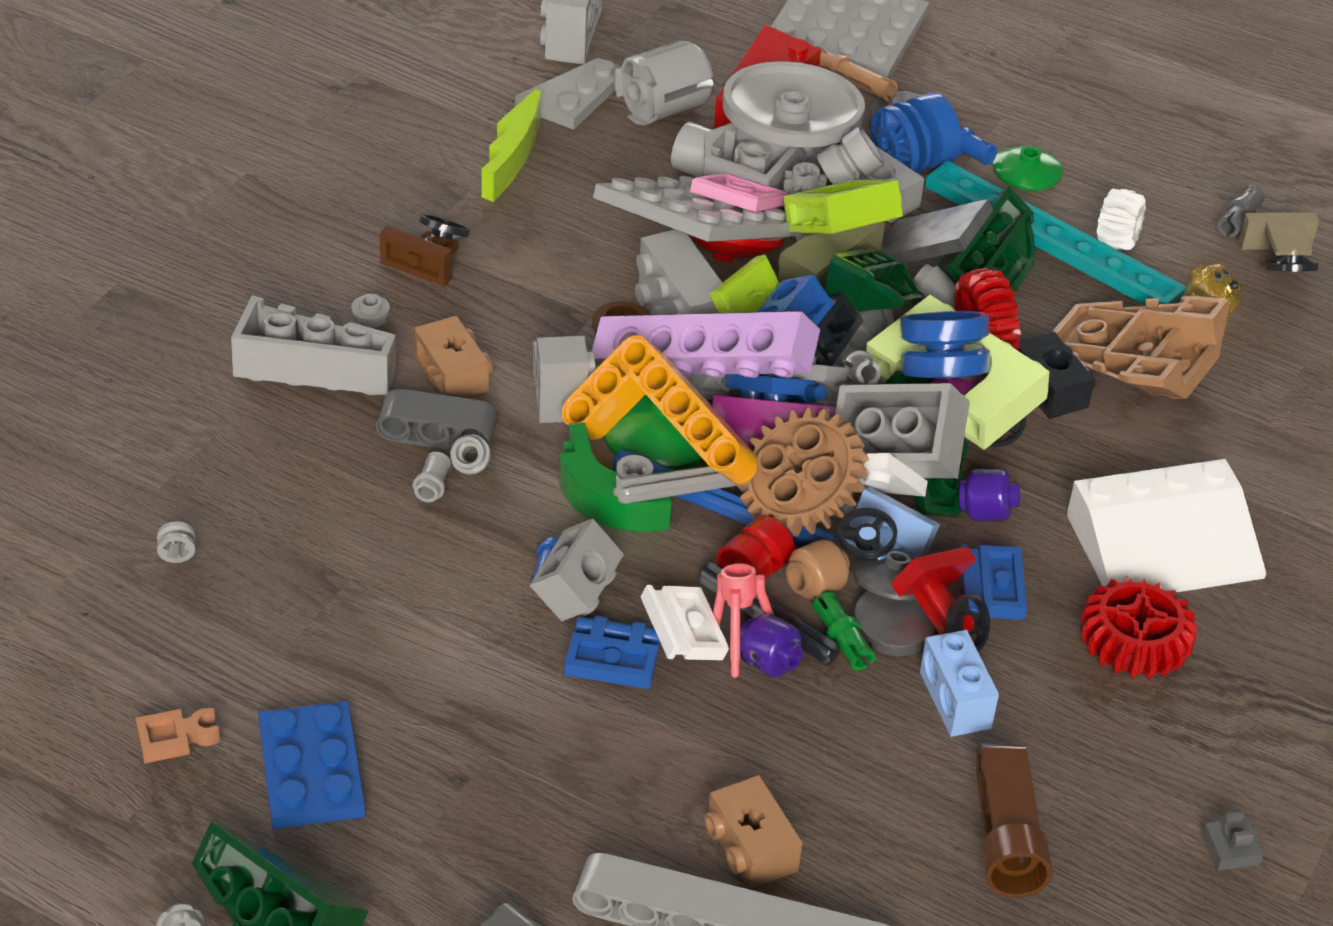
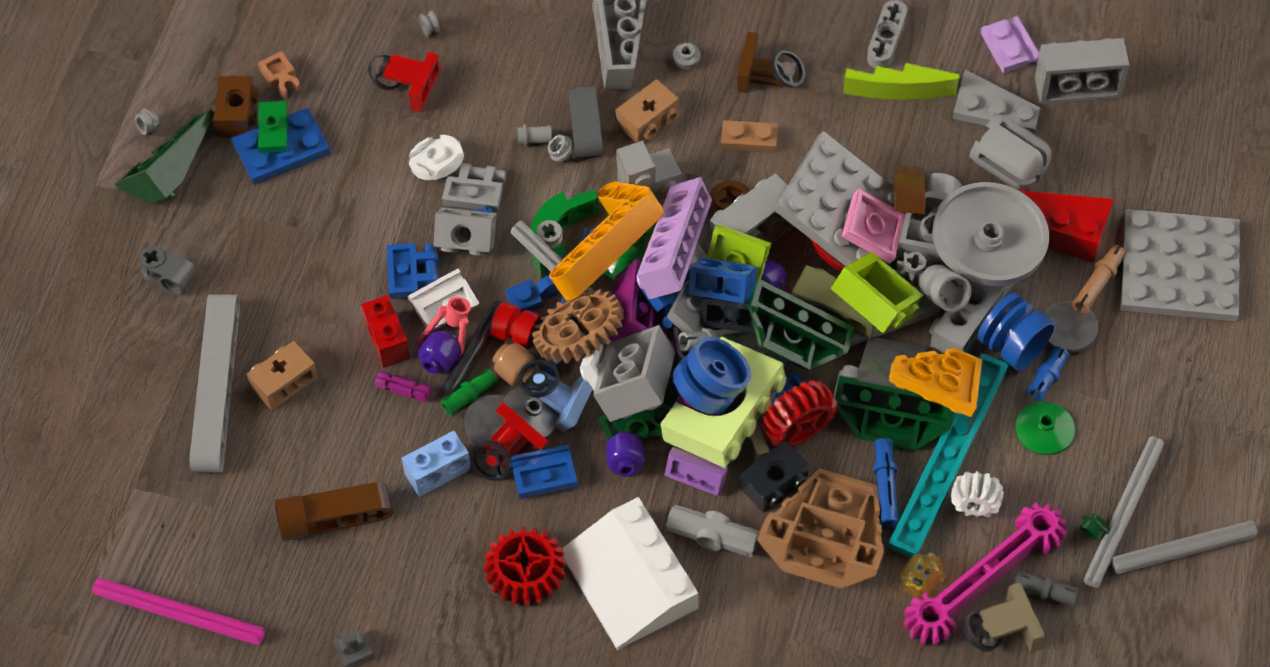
camera: 80 degrees right, 15 degrees up
none -> reddish brown brick [214,76,259,137]
none -> green plate [258,101,287,153]
none -> red brick [361,295,410,368]
none -> red piece [368,52,441,112]
none -> magenta axle [375,371,431,402]
none -> white tile [409,135,464,180]
none -> light grey plate [442,163,507,212]
none -> blue plate [505,275,559,312]
none -> medium lavender plate [664,447,728,497]
none -> light grey piece [666,504,760,558]
none -> medium nougat plate [721,120,778,153]
none -> light grey beam [867,0,907,68]
none -> blue pin [873,438,899,528]
none -> light orange plate [889,348,982,417]
none -> reddish brown slope [893,165,925,214]
none -> dark pink arm [904,502,1067,646]
none -> lavender plate [981,16,1039,74]
none -> dark green plate [1080,514,1109,541]
none -> light grey axle [1084,436,1164,588]
none -> light grey axle [1111,521,1258,574]

